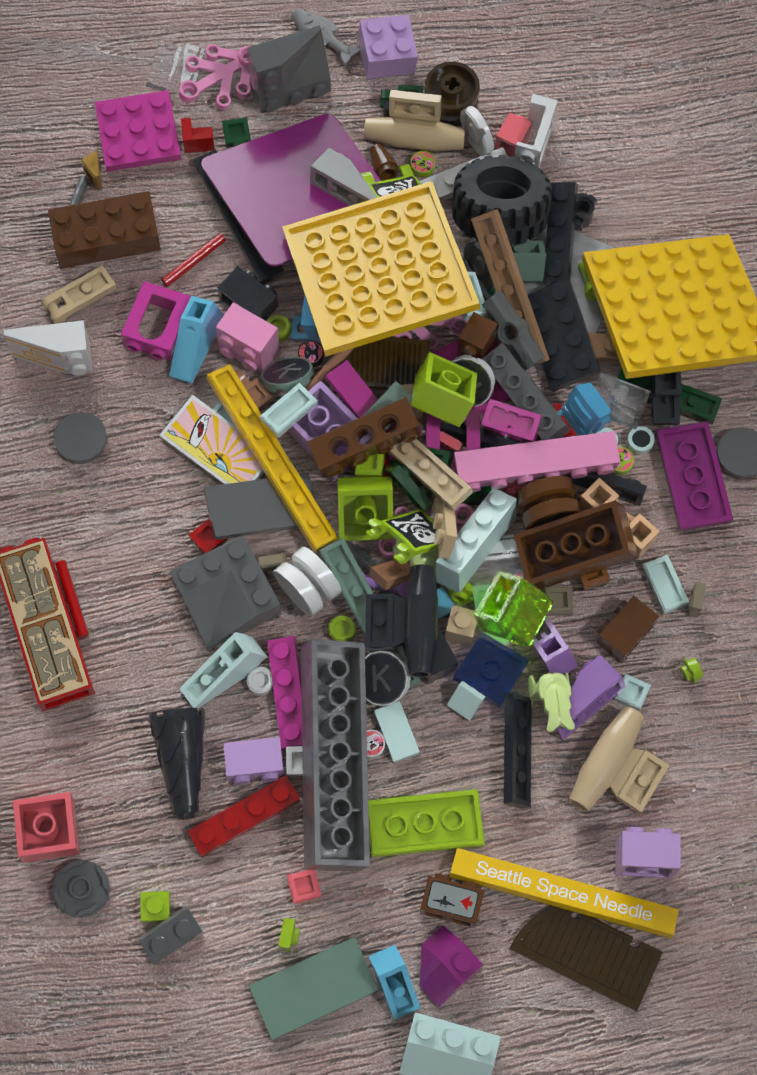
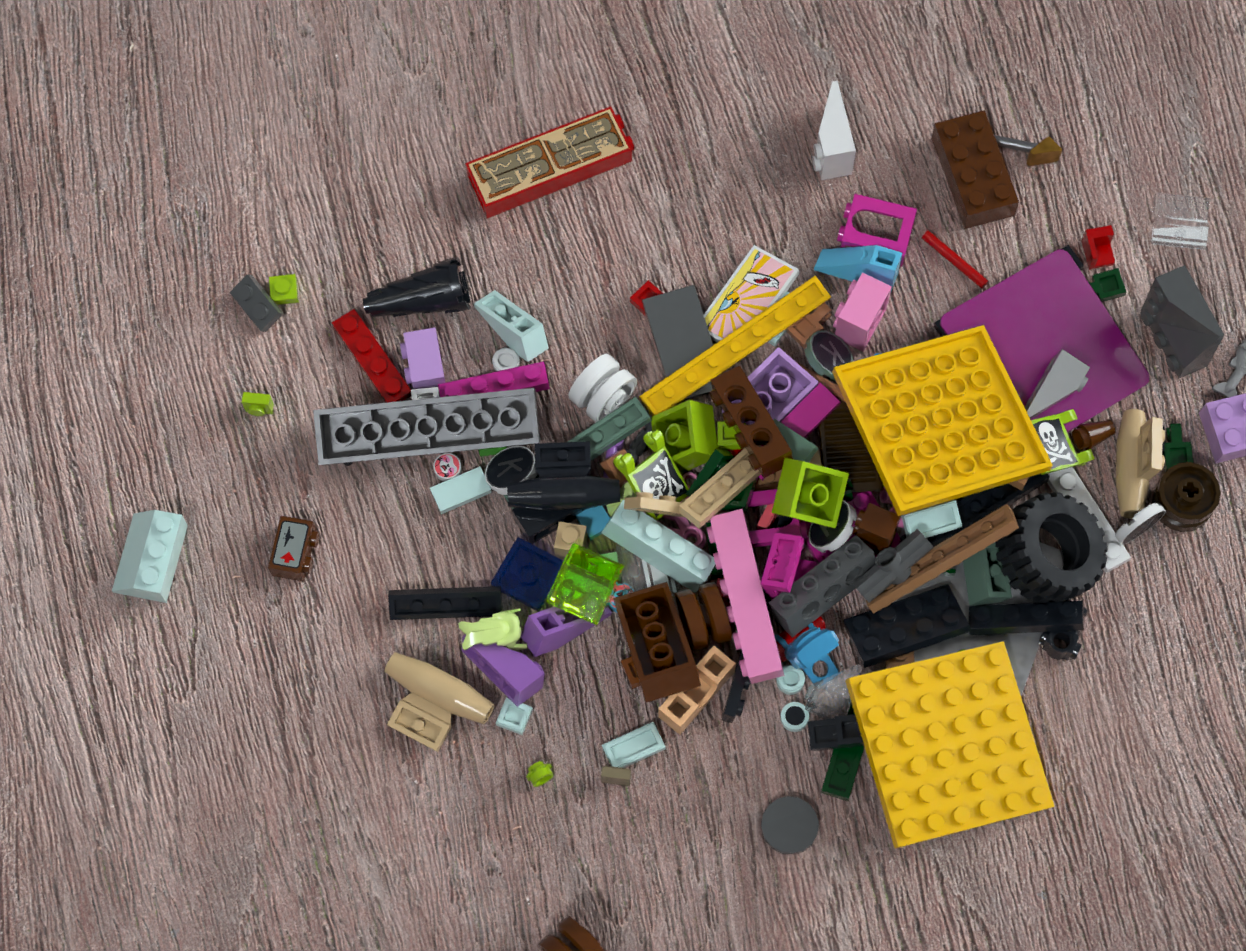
camera: 90 degrees right, 0 degrees up
coral brick [13,792,80,863] -> none
tan plate [41,265,117,324] -> none
dark grey tile [52,859,111,918] -> none
dark grey tile [53,412,108,464] -> none
red bar [55,560,89,638] -> none
dark pink plate [95,90,181,172] -> none
dark grey slope [170,535,281,650] -> none
bright pink plant [178,44,251,111] -> none
black brick [217,266,278,321] -> none
sand green tile [249,937,379,1041] -> none
dark tan tile [258,553,286,575] -> none
light aqua tile [260,383,318,438] -> none
lime tile [267,315,291,342] -> none
coral tile [287,870,322,905] -> none
lime tile [328,615,356,642] -> none
lime tile [368,789,485,858] -> none
medium azure slope [368,945,421,1020] -> none
tile [410,151,436,177] -> none
magenta slope [419,925,483,1008] -> none
lime plate [447,582,474,604] -> none
light aqua tile [447,681,485,721] -> none
yellow tile [449,848,679,939] -> none
coral brick [495,112,532,157] -> none
dark brown piece [509,906,663,1012] -> none
white panel [514,94,558,168] -> none
dark tan tile [544,587,573,616] -> none
reddish brown brick [596,595,659,663] -> none
tile [613,447,634,475] -> none
lavender brick [615,827,681,879] -> none
magenta plate [655,422,733,532] -> none

